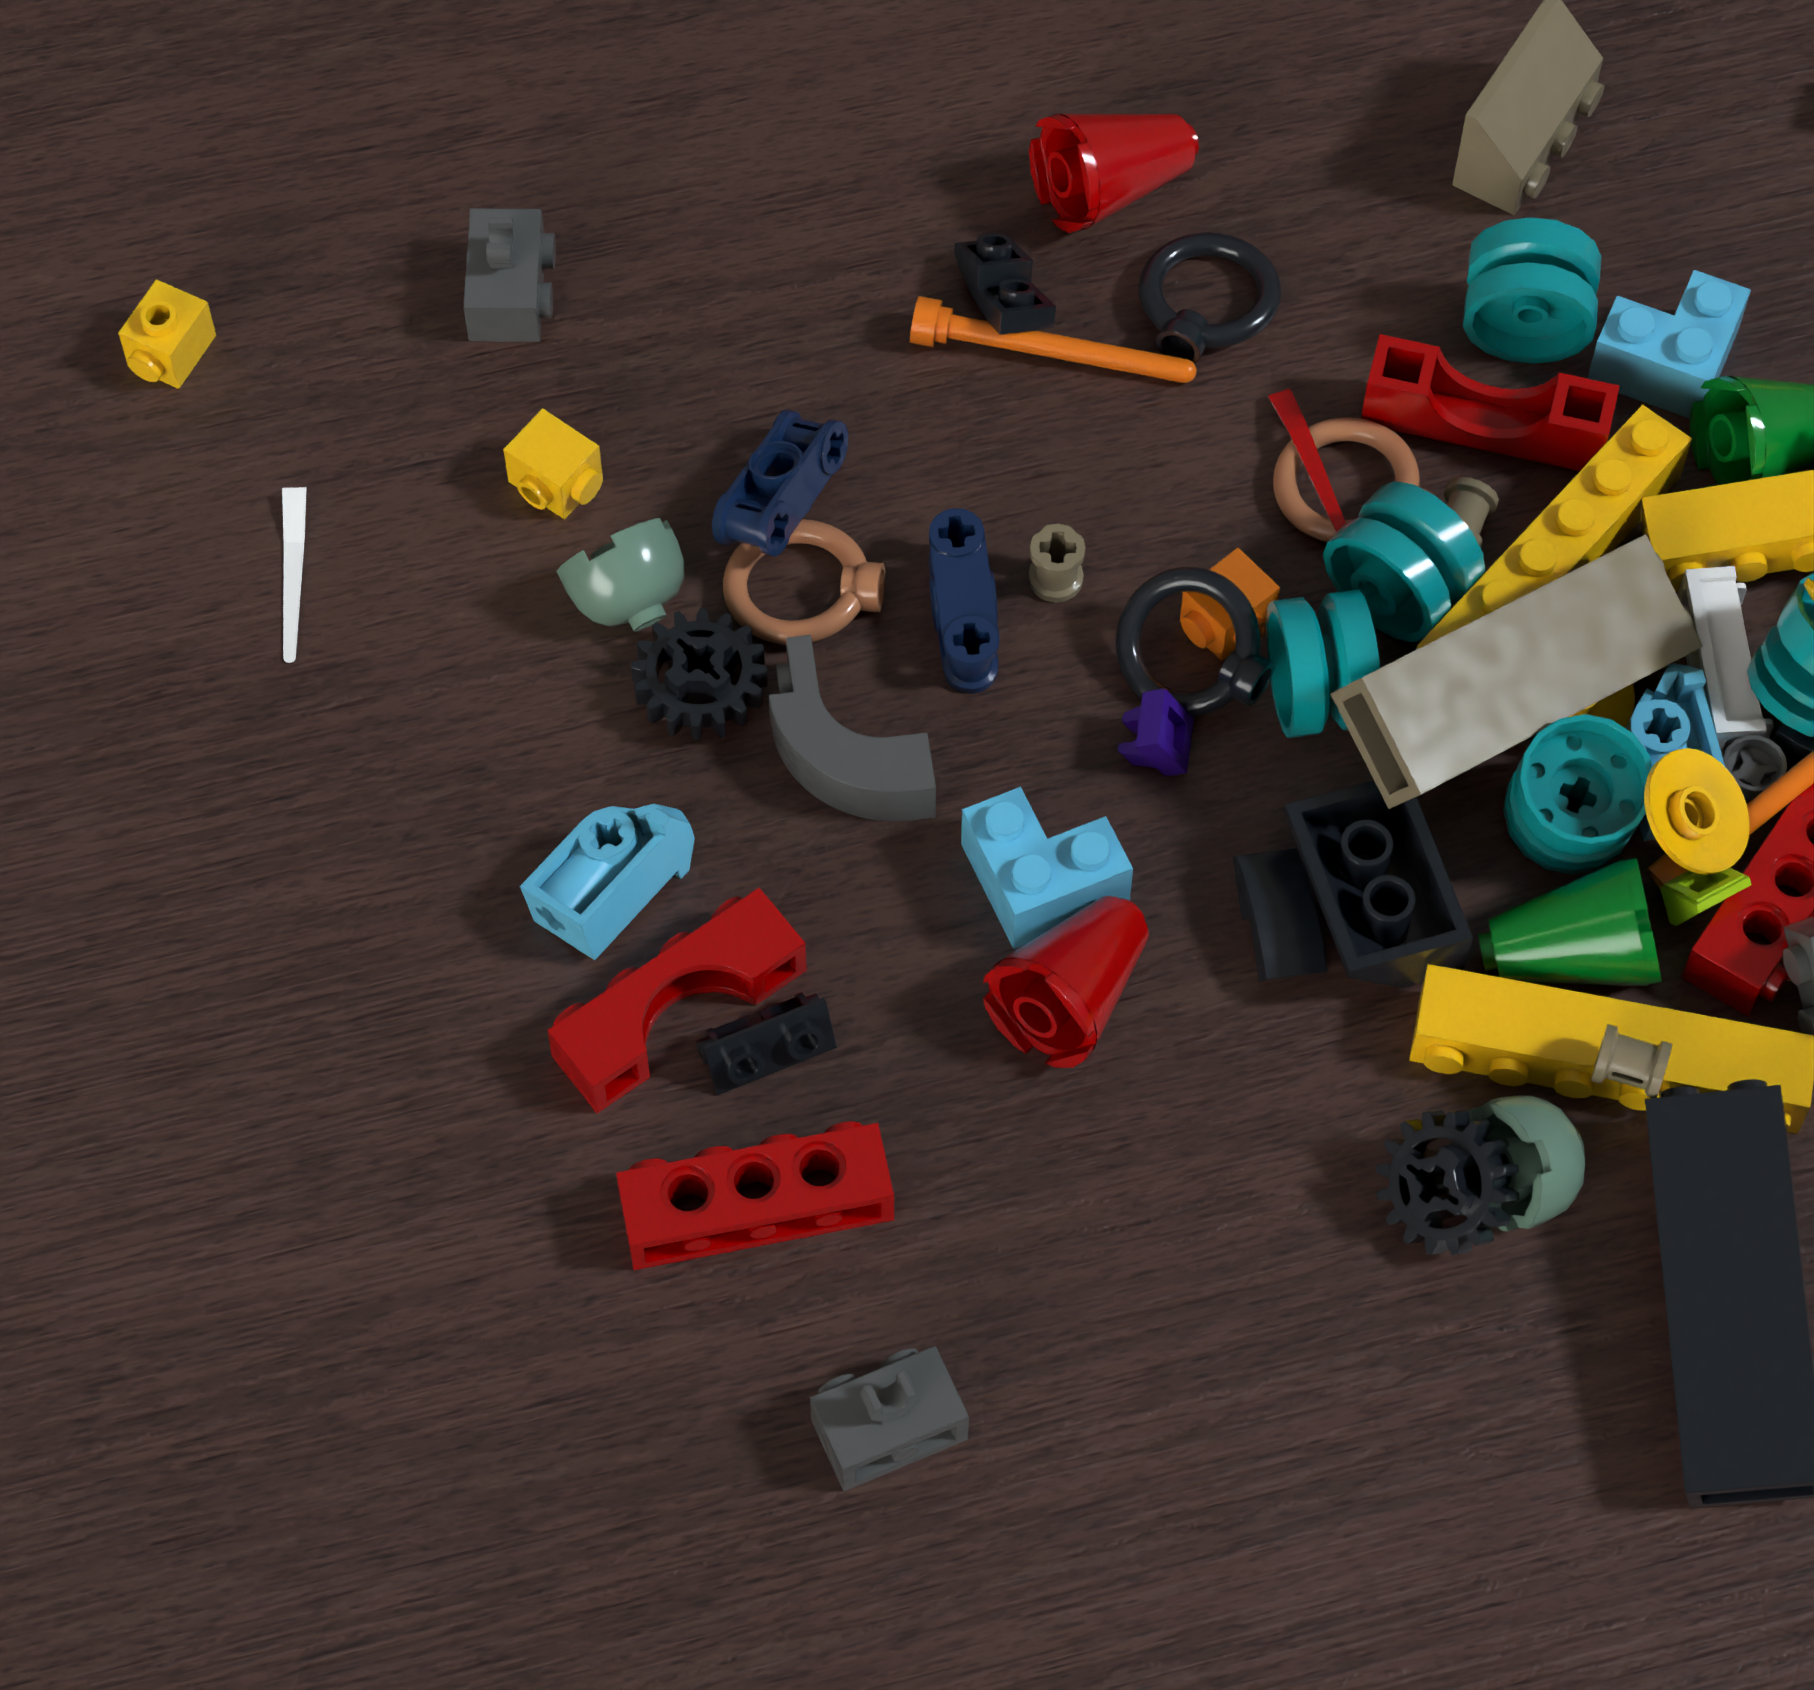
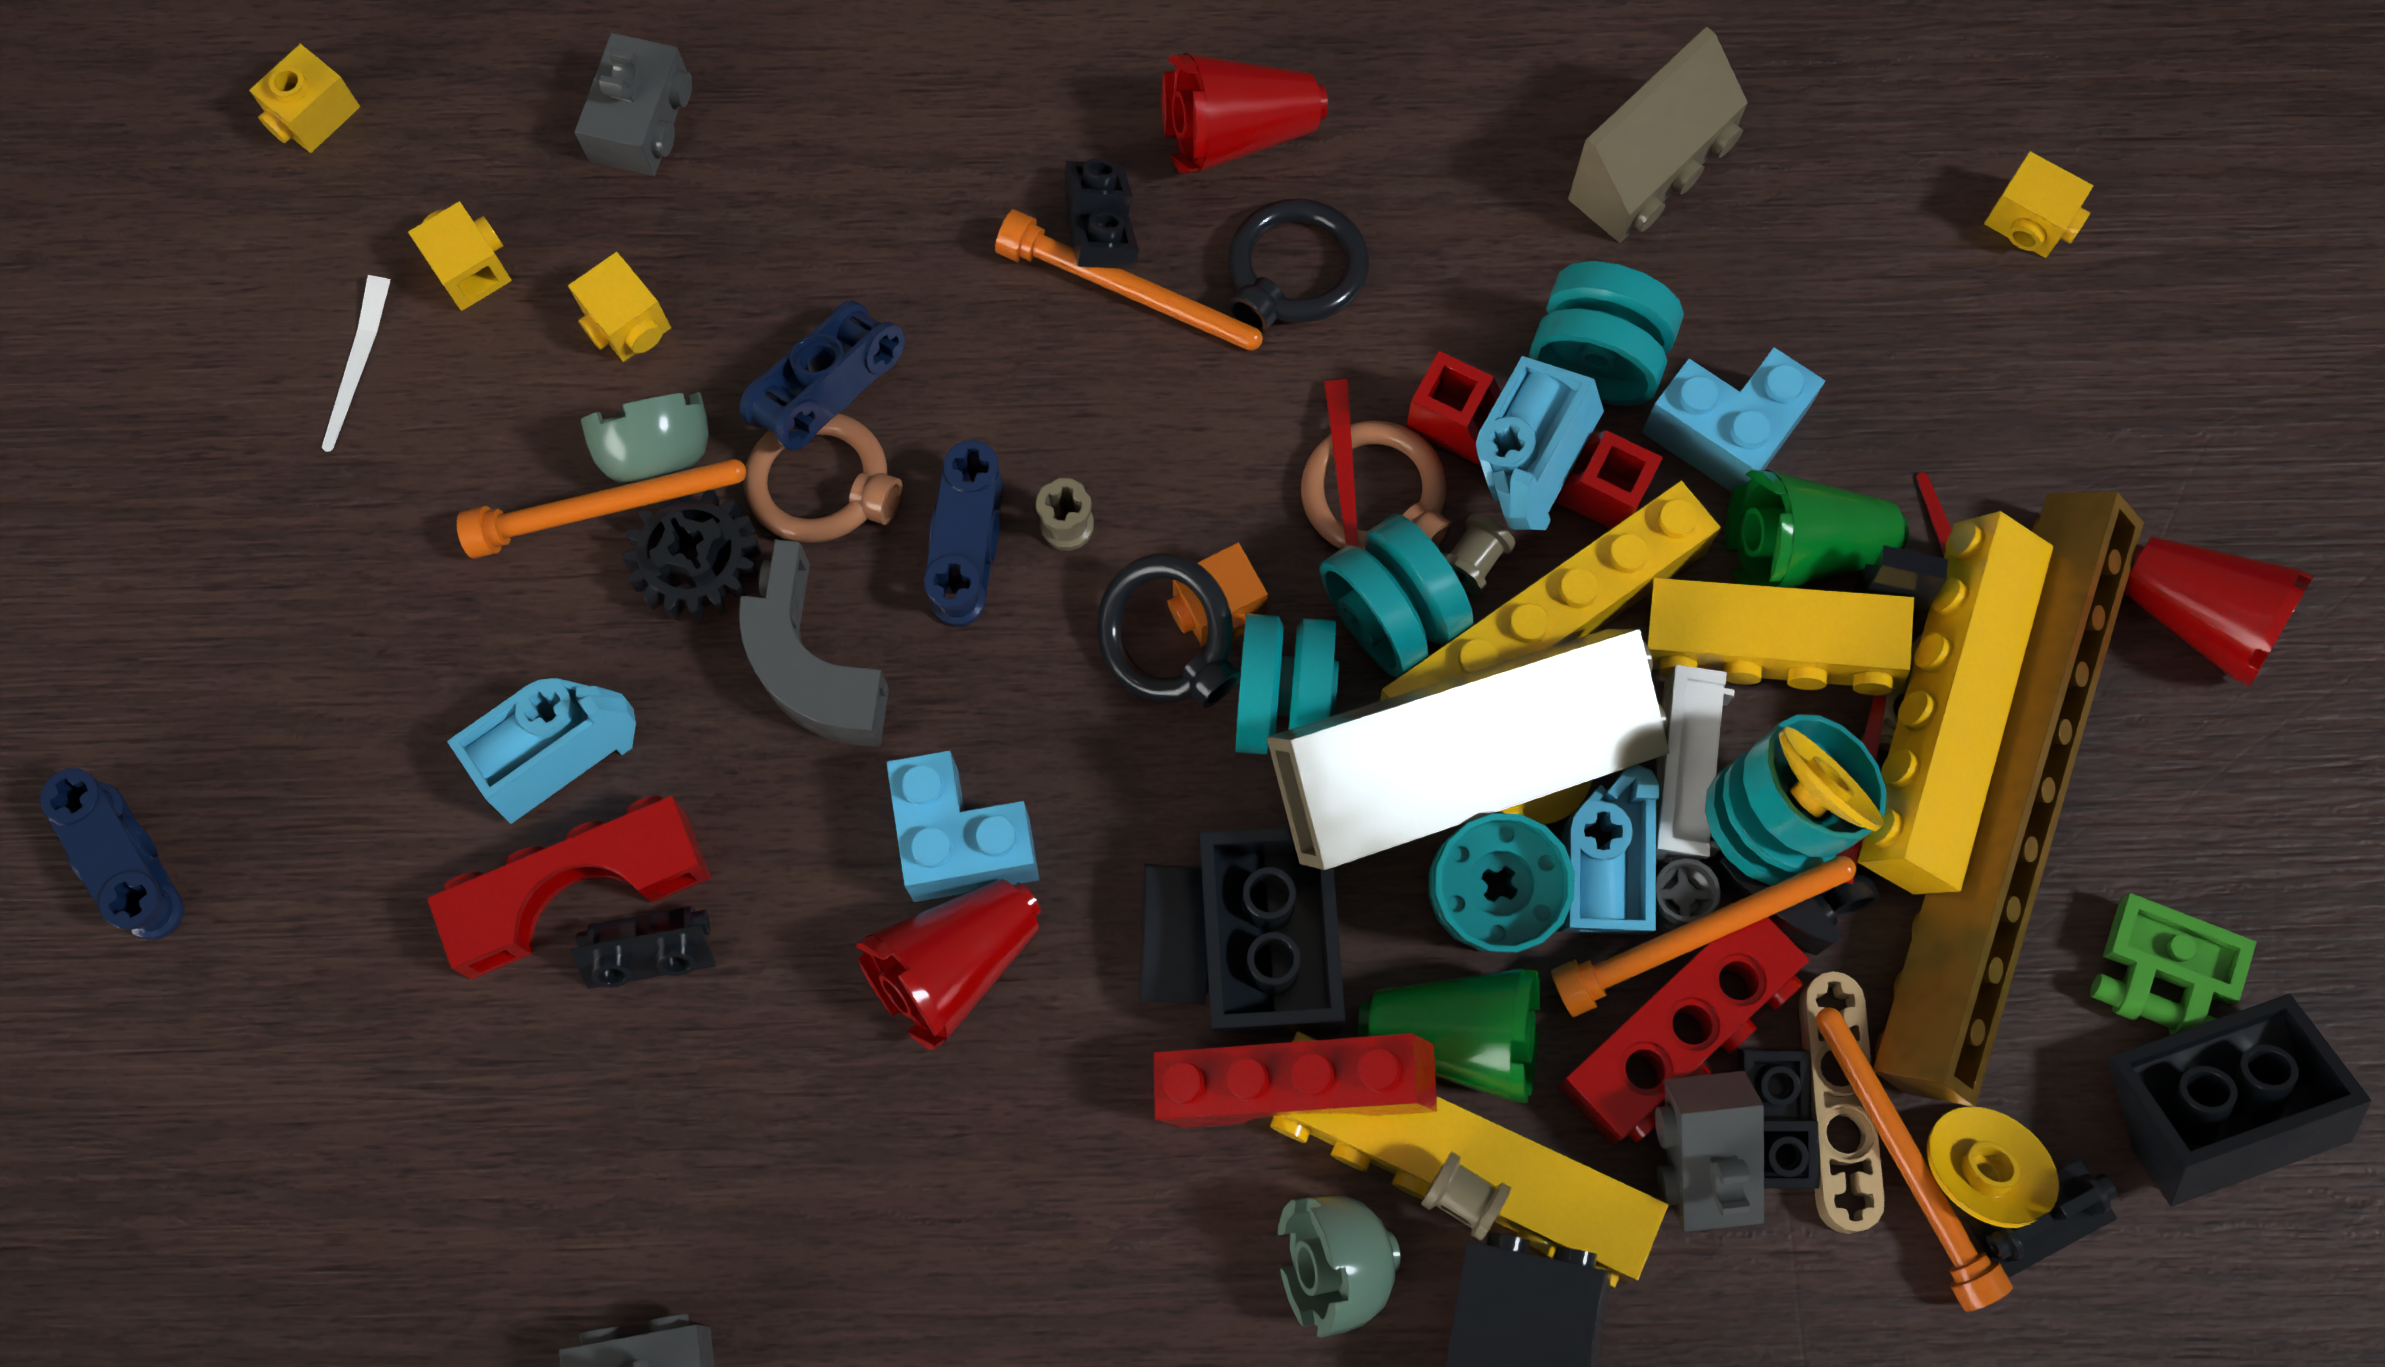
camera: 15 degrees right, 10 degrees up
red brick [616,1121,894,1270] -> none
dark purple tile [1118,689,1194,777] -> none
black gear [1375,1110,1520,1255] -> none
yellow dish [1644,748,1750,875] -> none
lime slope [1660,868,1751,926] -> none
none -> dark blue piece [40,768,184,940]
none -> yellow brick [408,201,512,311]
none -> orange piece [456,459,747,559]
none -> red arch [1154,1033,1437,1128]
none -> medium azure piece [1476,356,1604,530]

